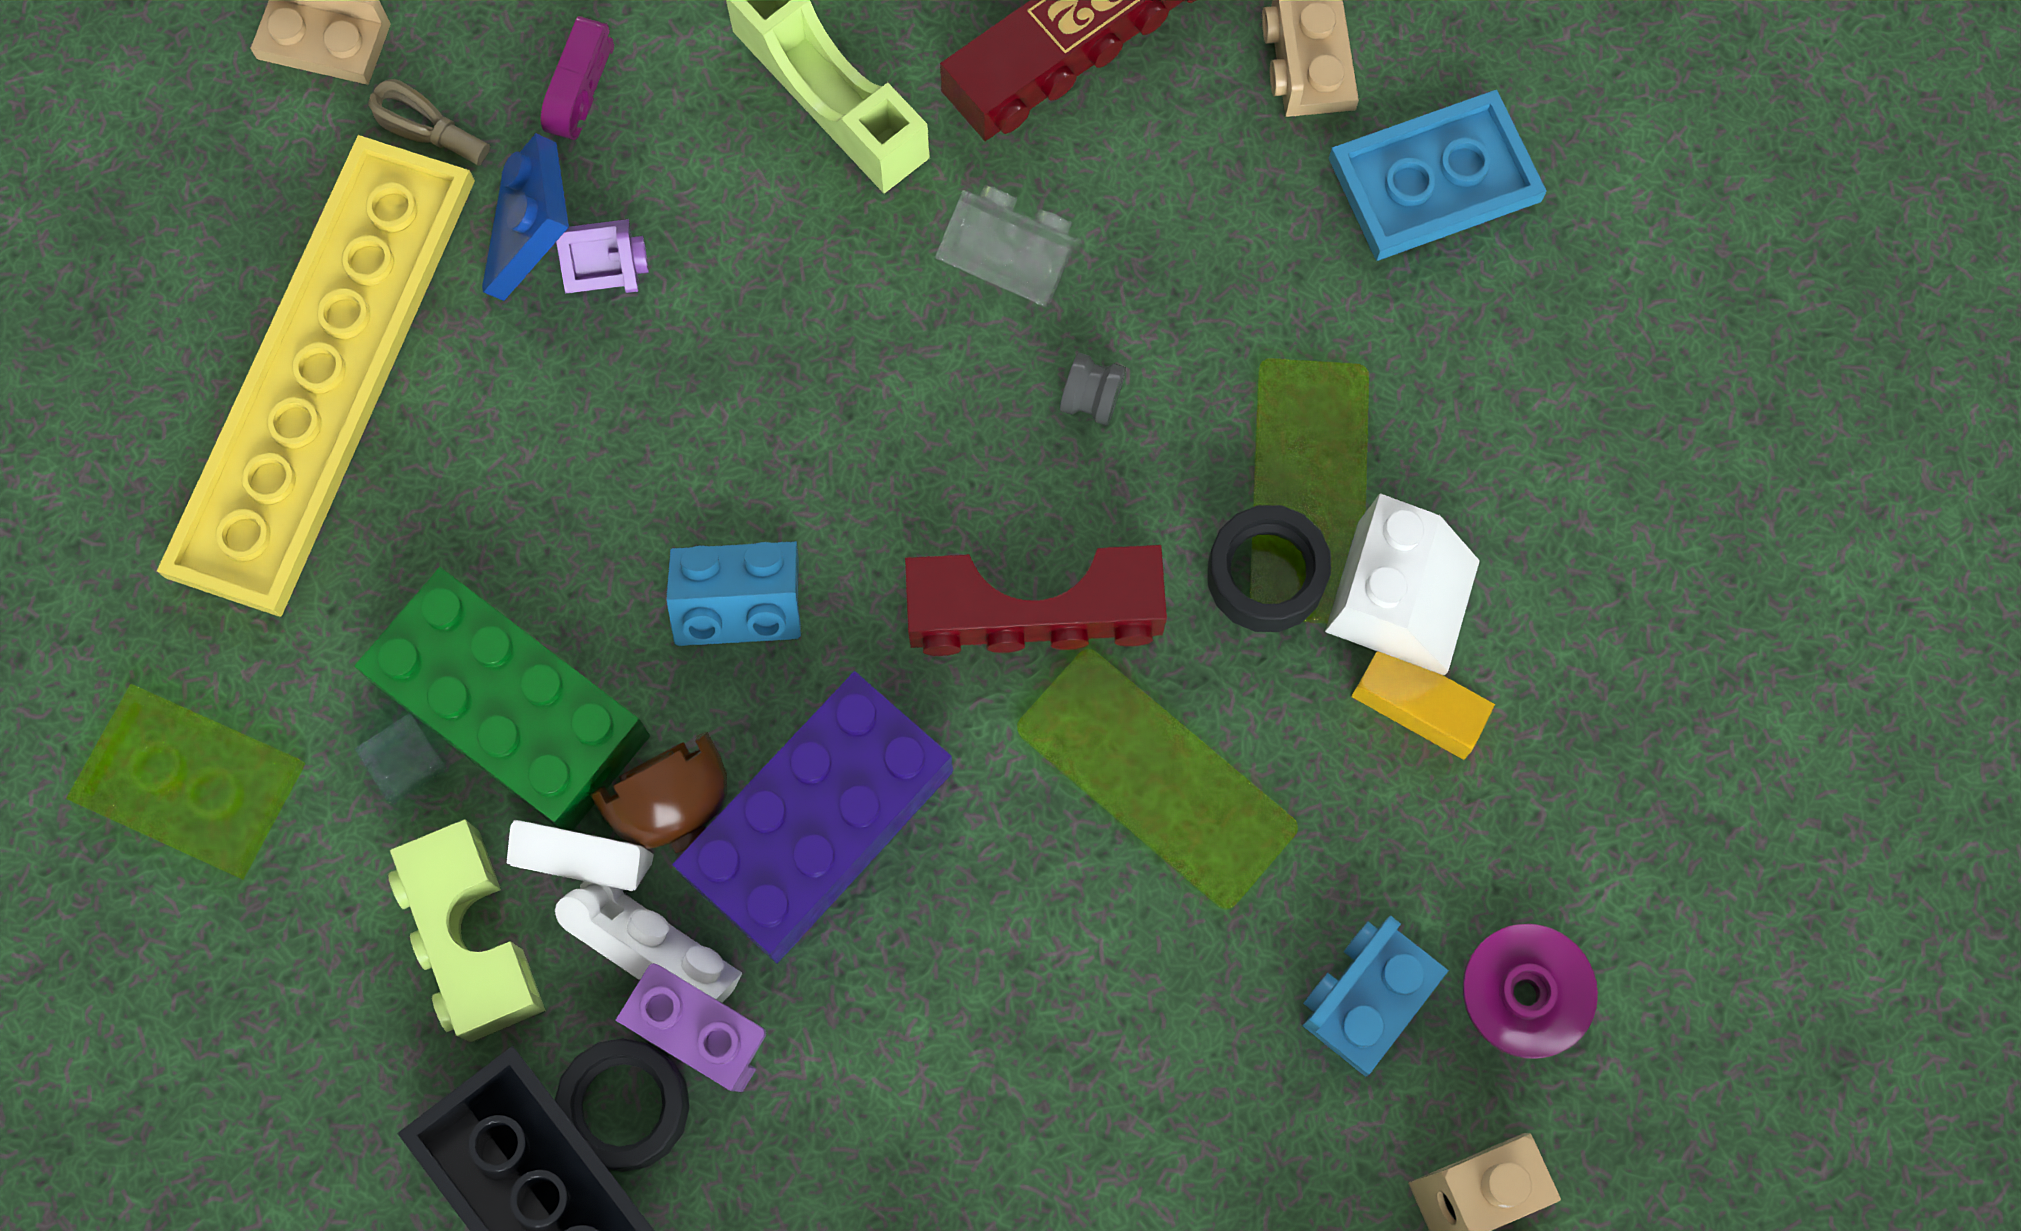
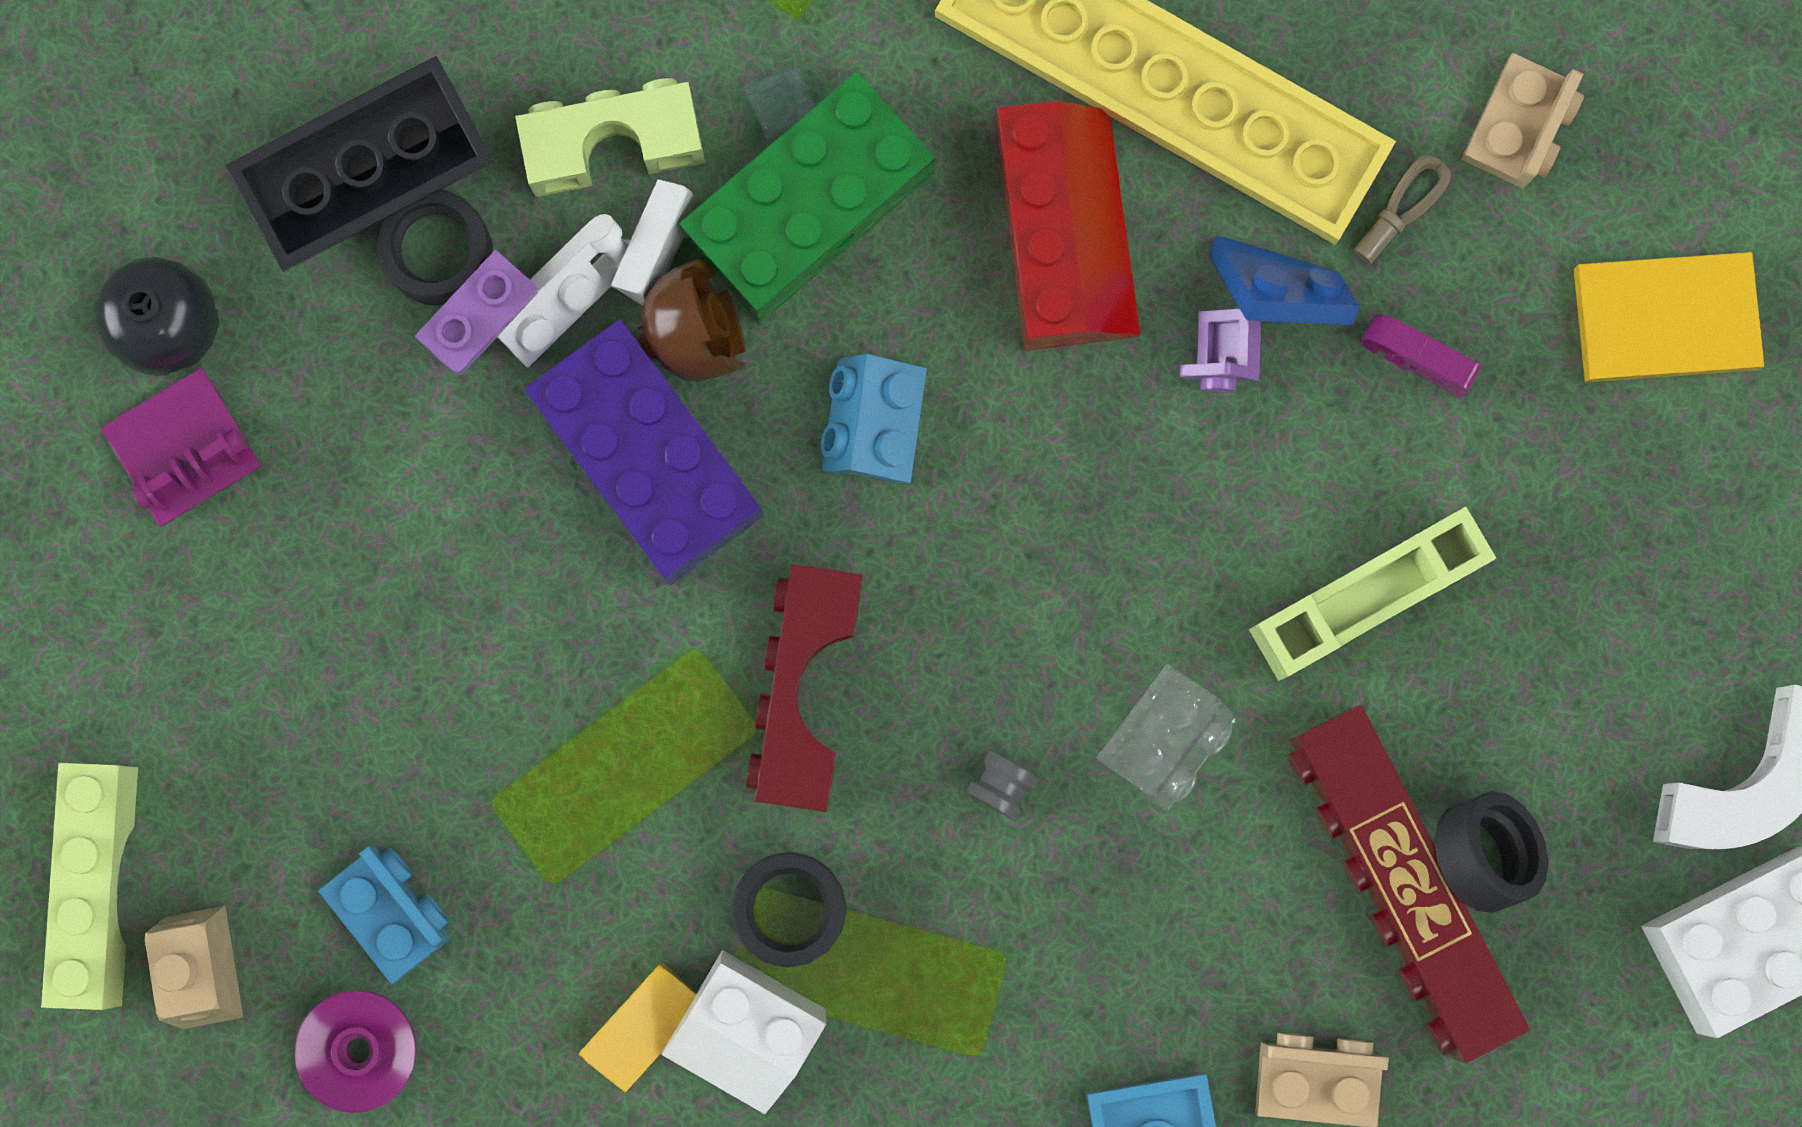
camera: 100 degrees right, 10 degrees up
none -> red slope [995,101,1141,351]

